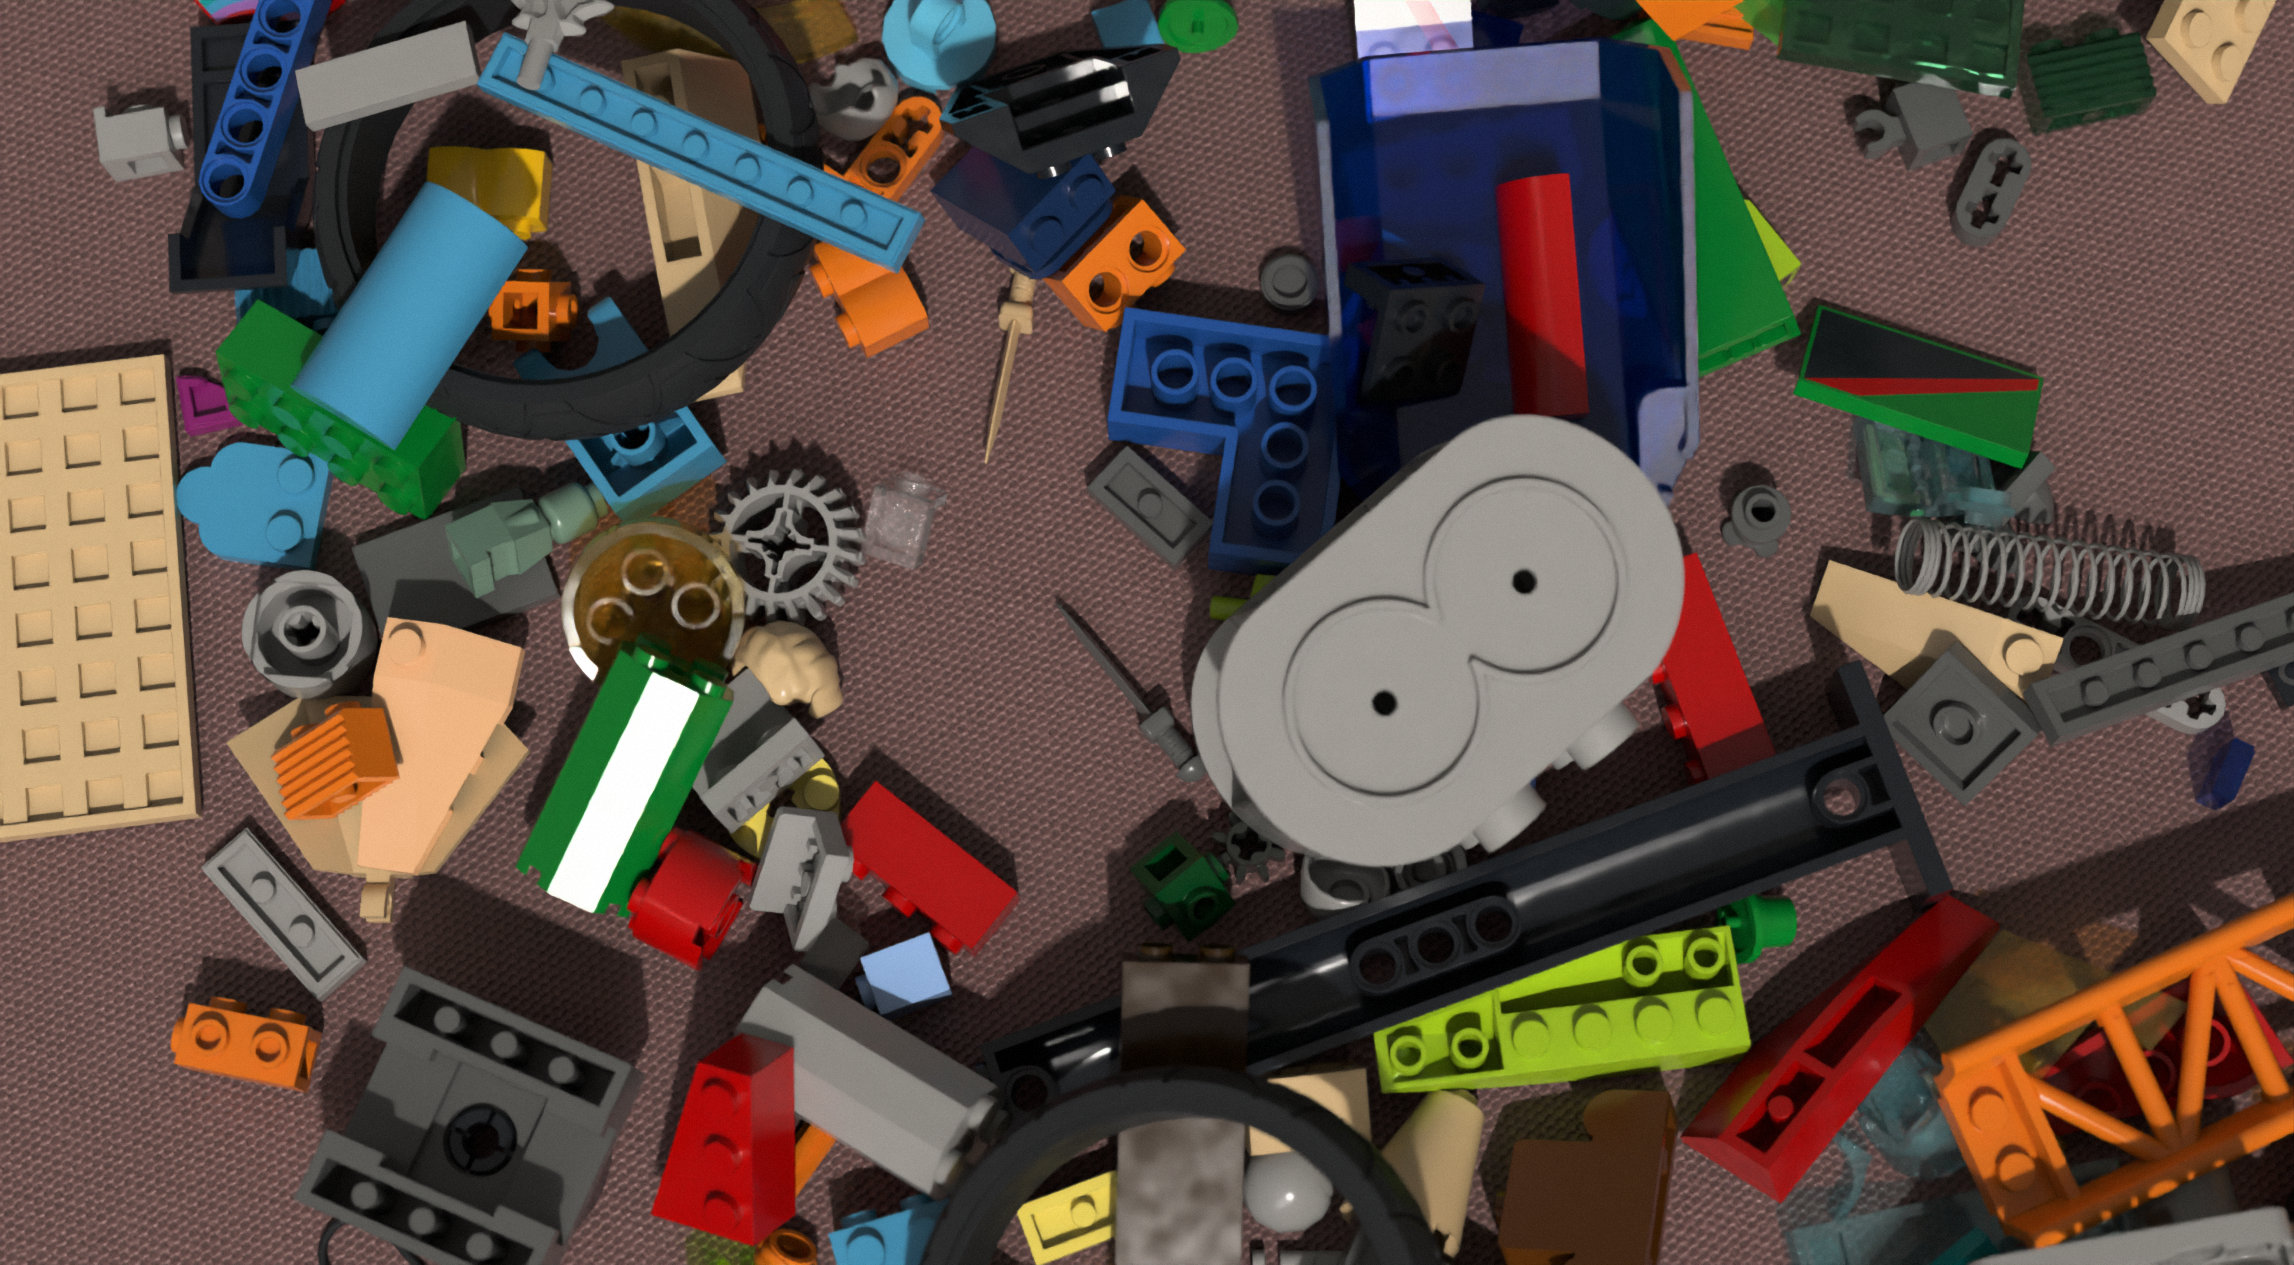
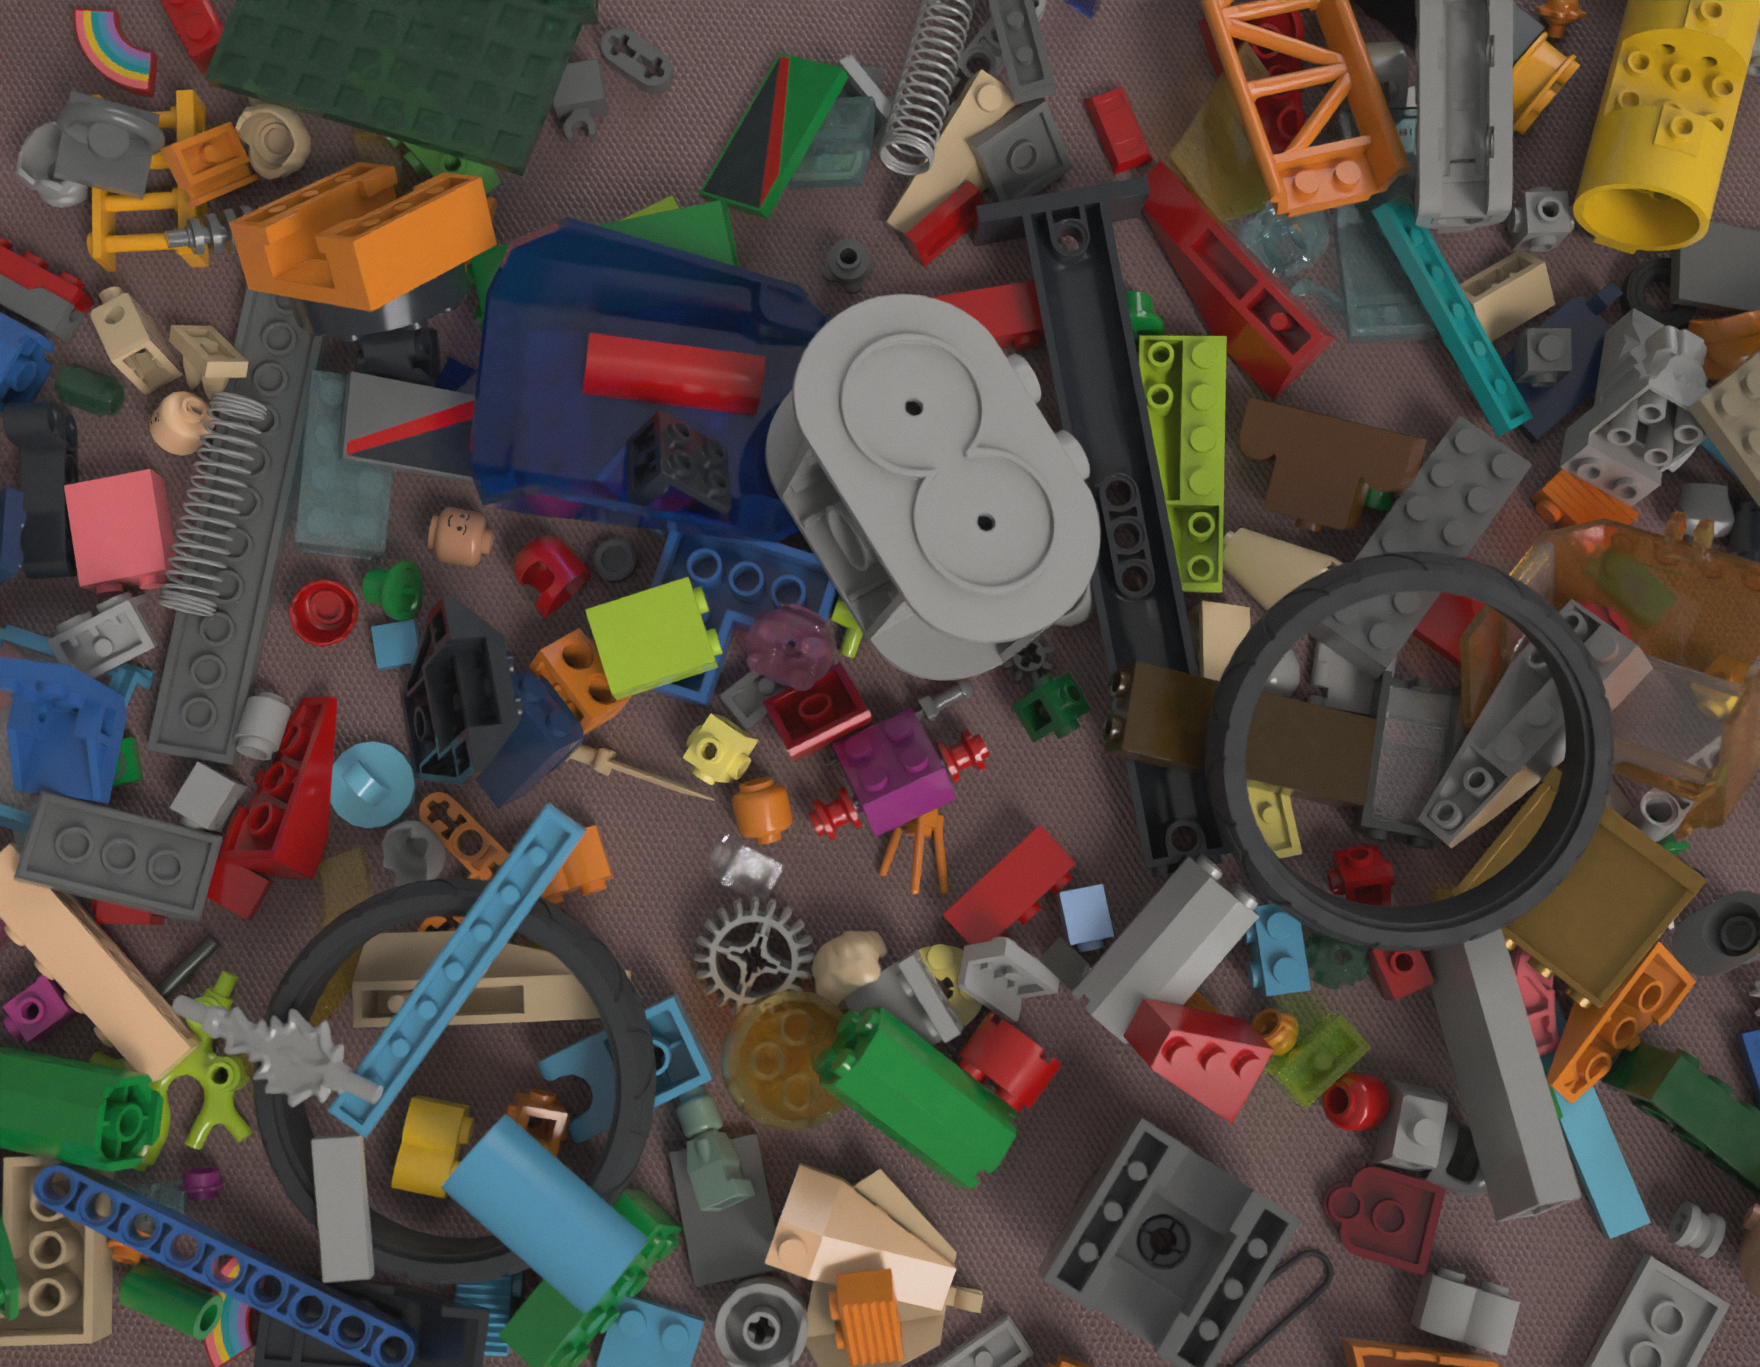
camera: 85 degrees left, 5 degrees up
clear light blue plate [1953,486,2016,528] -> none
none -> nougat head [428,507,494,567]
none -> red helmet [513,534,591,619]
none -> lime brick [585,577,723,700]
none -> light yellow brick [682,713,759,785]
none -> orange head [731,777,793,845]
none -> clear pink plate [746,604,836,691]
none -> red slope [762,662,871,762]
none -> magenta brick [808,708,990,841]
none -> orange plant [879,808,949,895]
none -> red tile [905,180,984,268]
none -> red tile [1084,85,1154,175]

